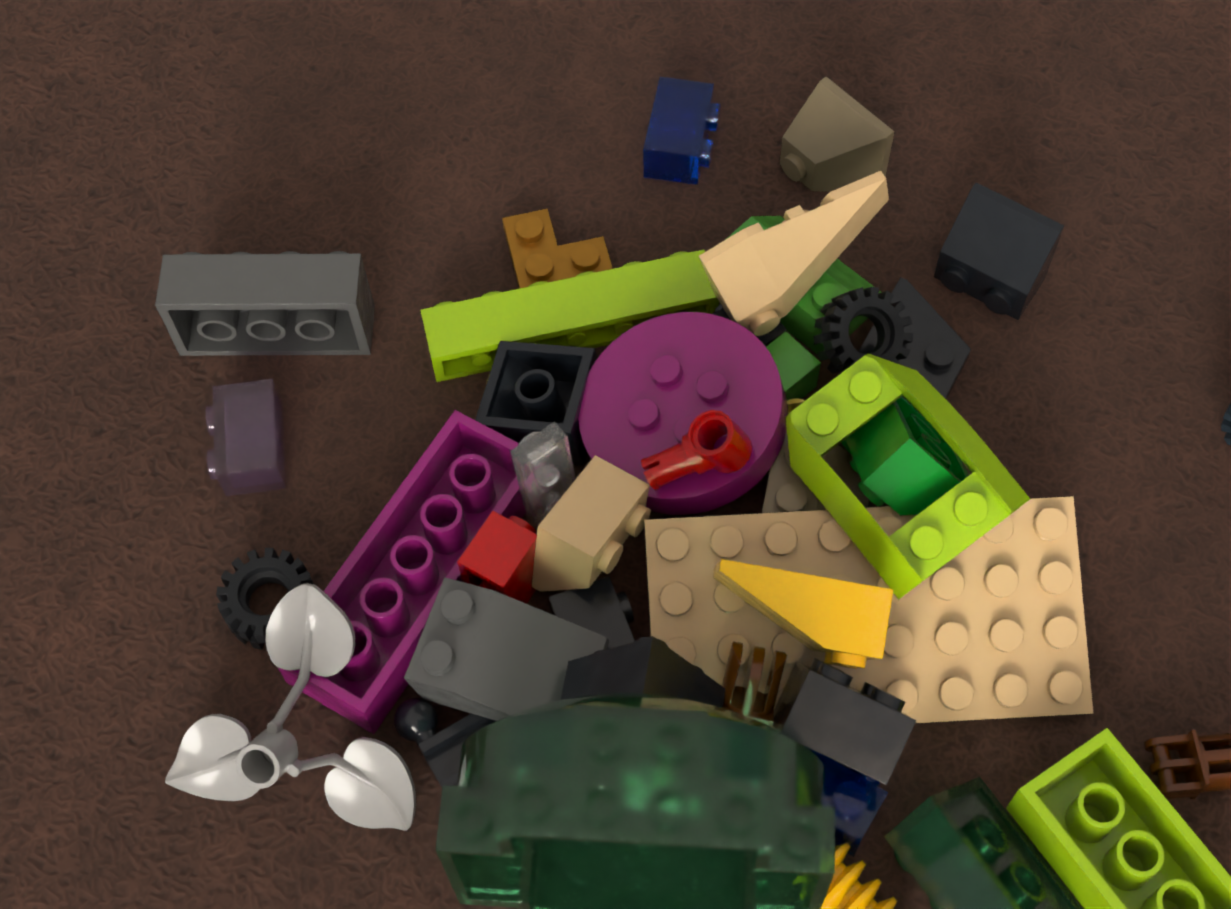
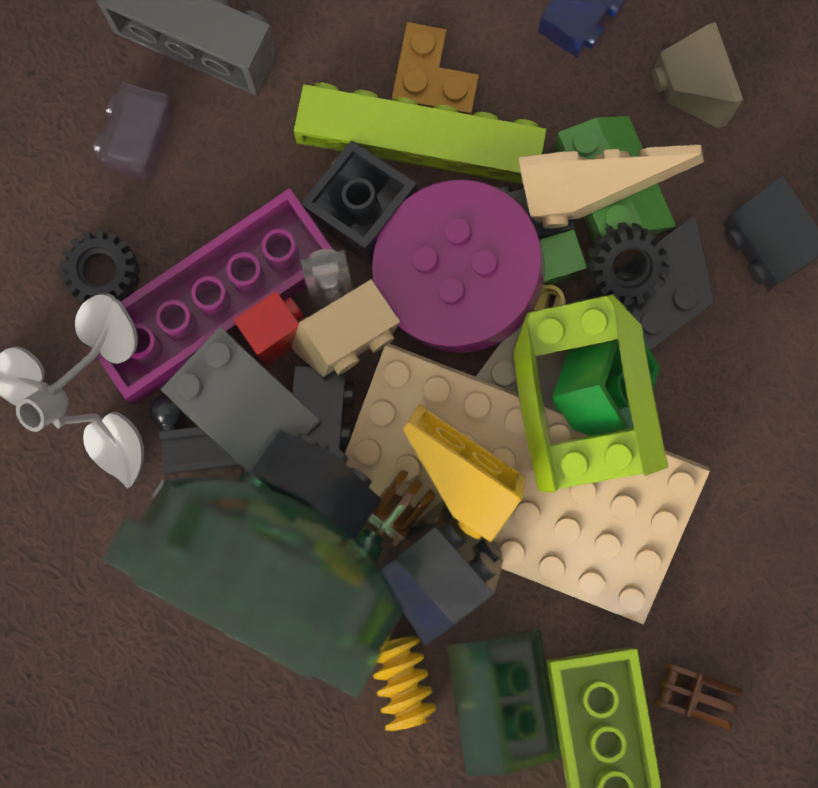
camera: 25 degrees right, 20 degrees up
red pin [641,410,752,490] -> none

